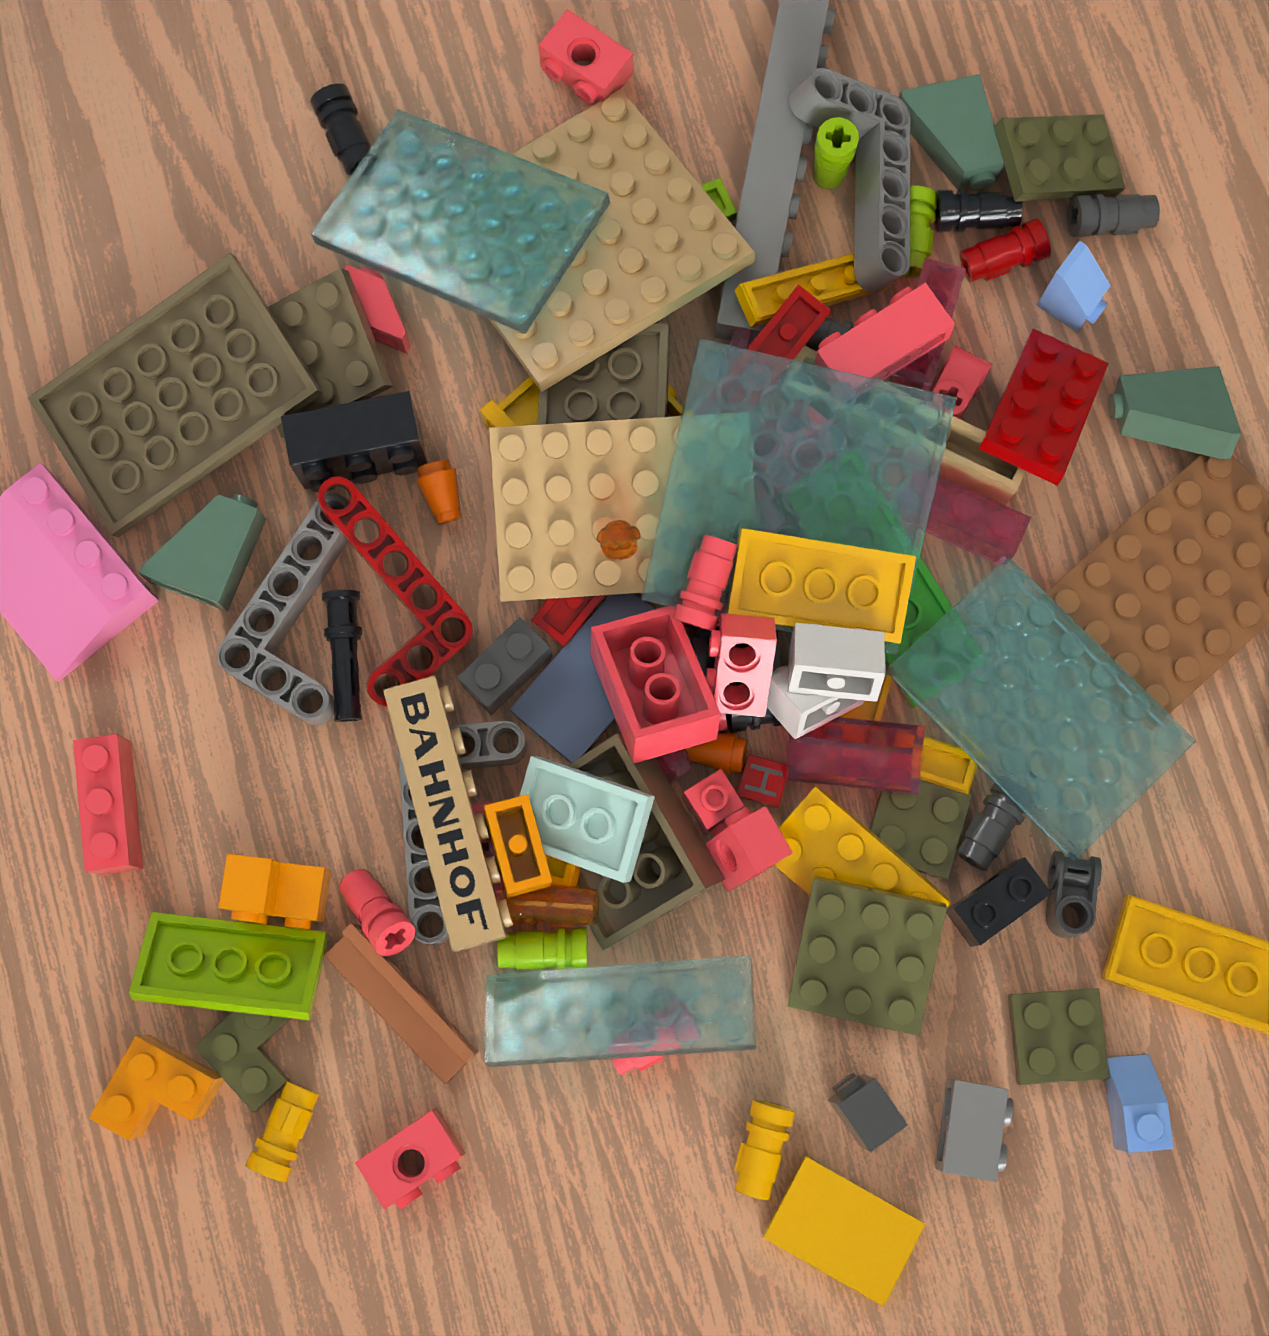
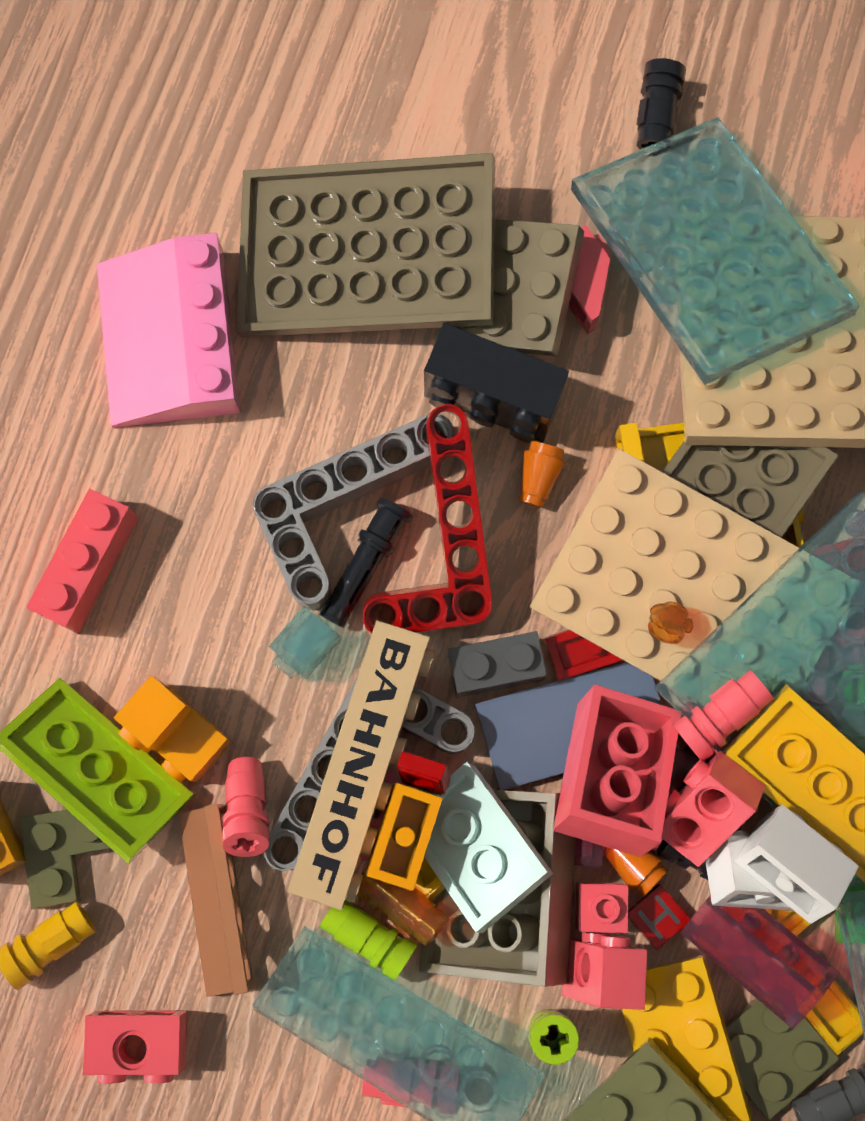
camera: 35 degrees right, 0 degrees up
sand green slope [139,494,266,612] -> none
none -> clear light blue brick [268,606,341,680]
none -> red tile [397,751,450,795]
none -> lime axle [528,1009,579,1065]

